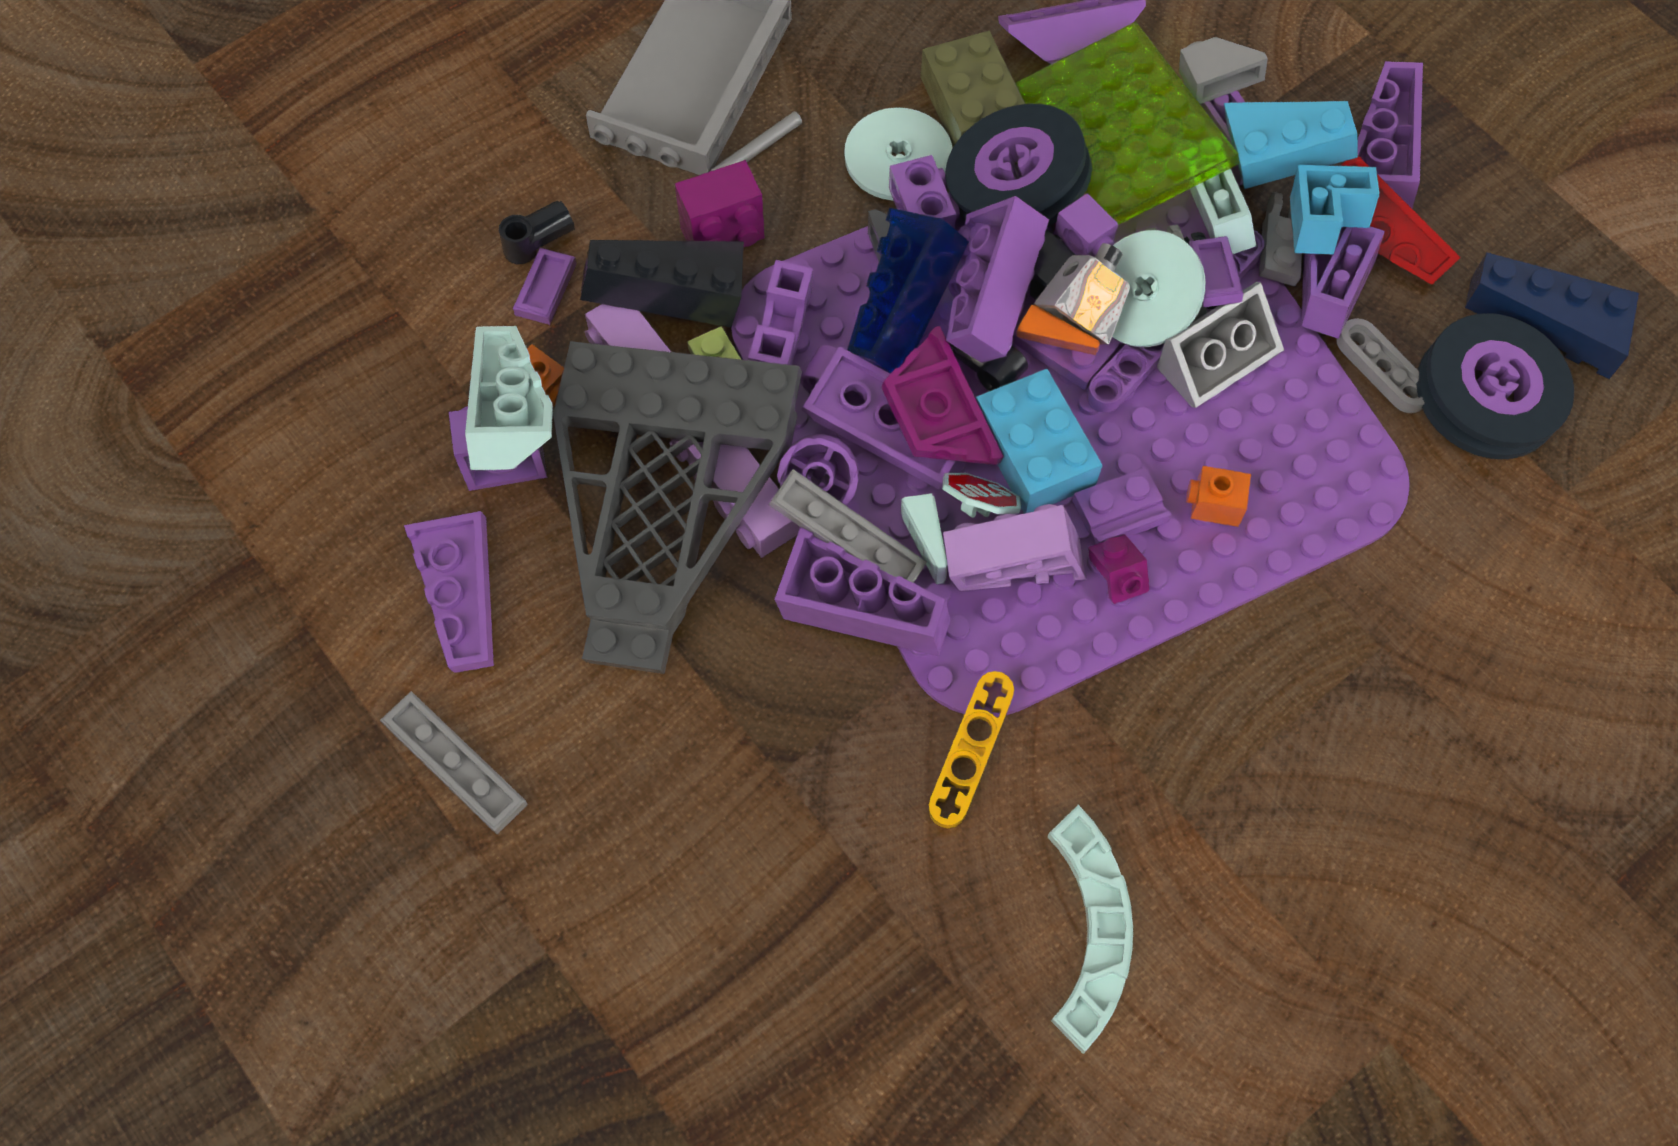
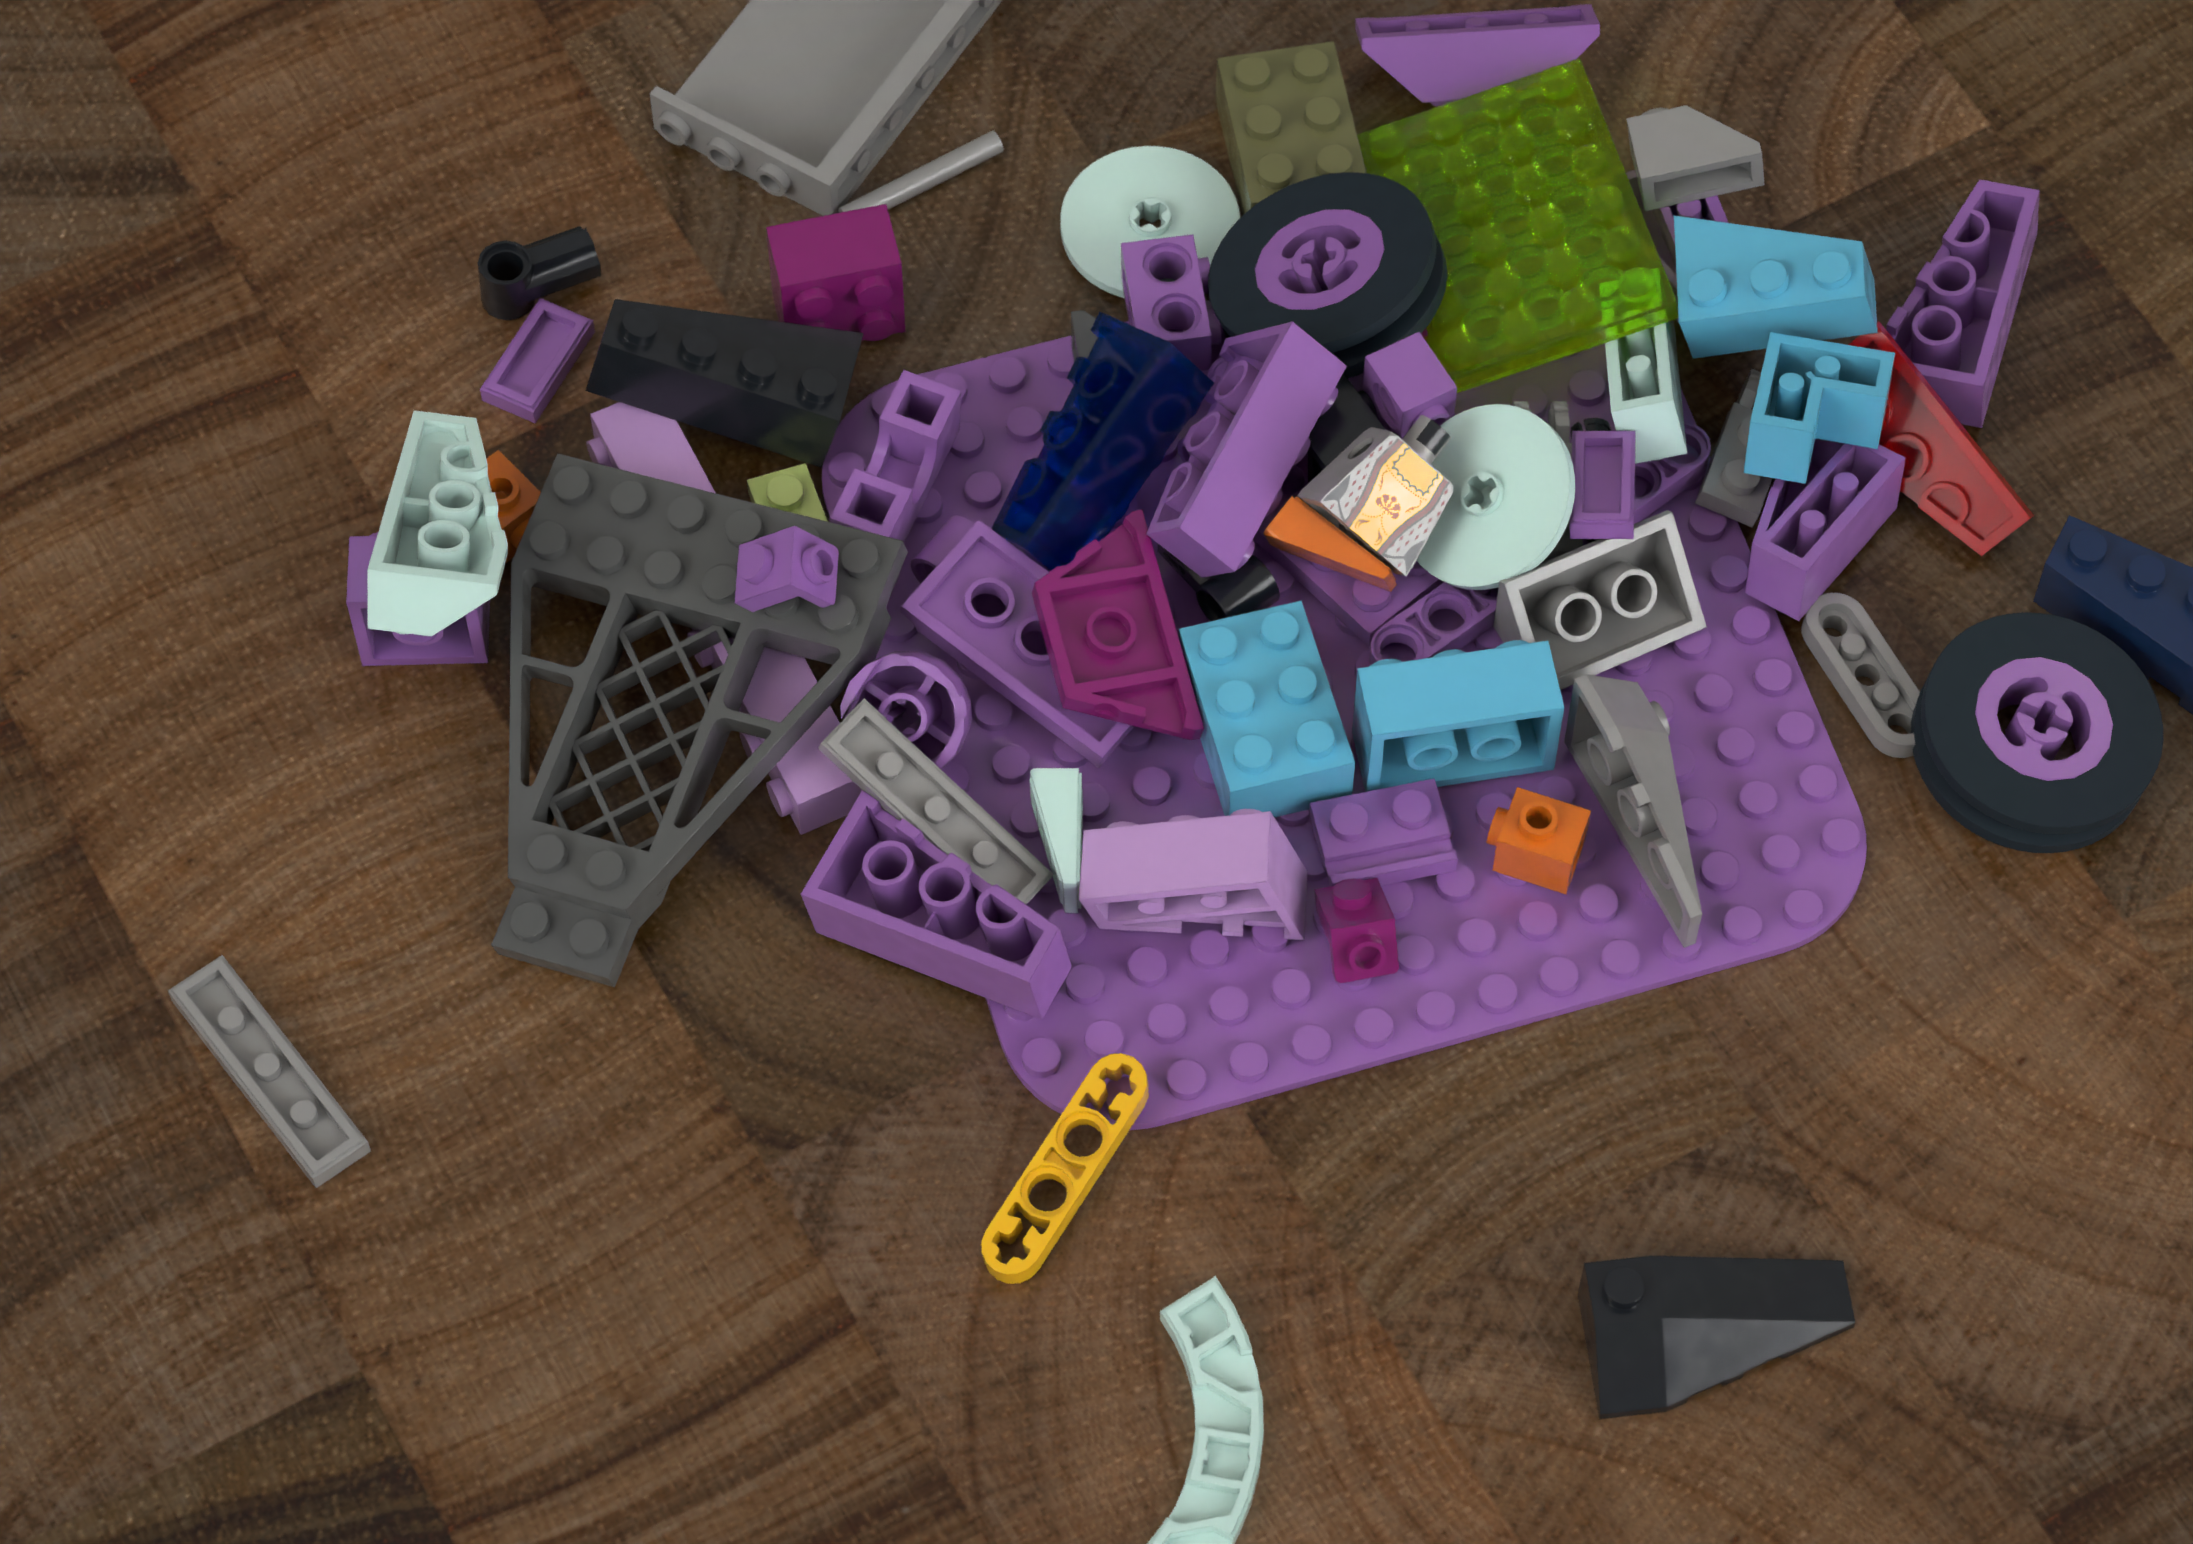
camera: 10 degrees right, 5 degrees down
medium lavender wing [404,511,494,673] -> none
piece [942,473,1021,518] -> none
none -> medium lavender bracket [735,525,839,612]
none -> medium azure brick [1352,640,1564,792]
none -> light grey wedge [1564,674,1702,948]
none -> black wedge [1577,1256,1855,1419]

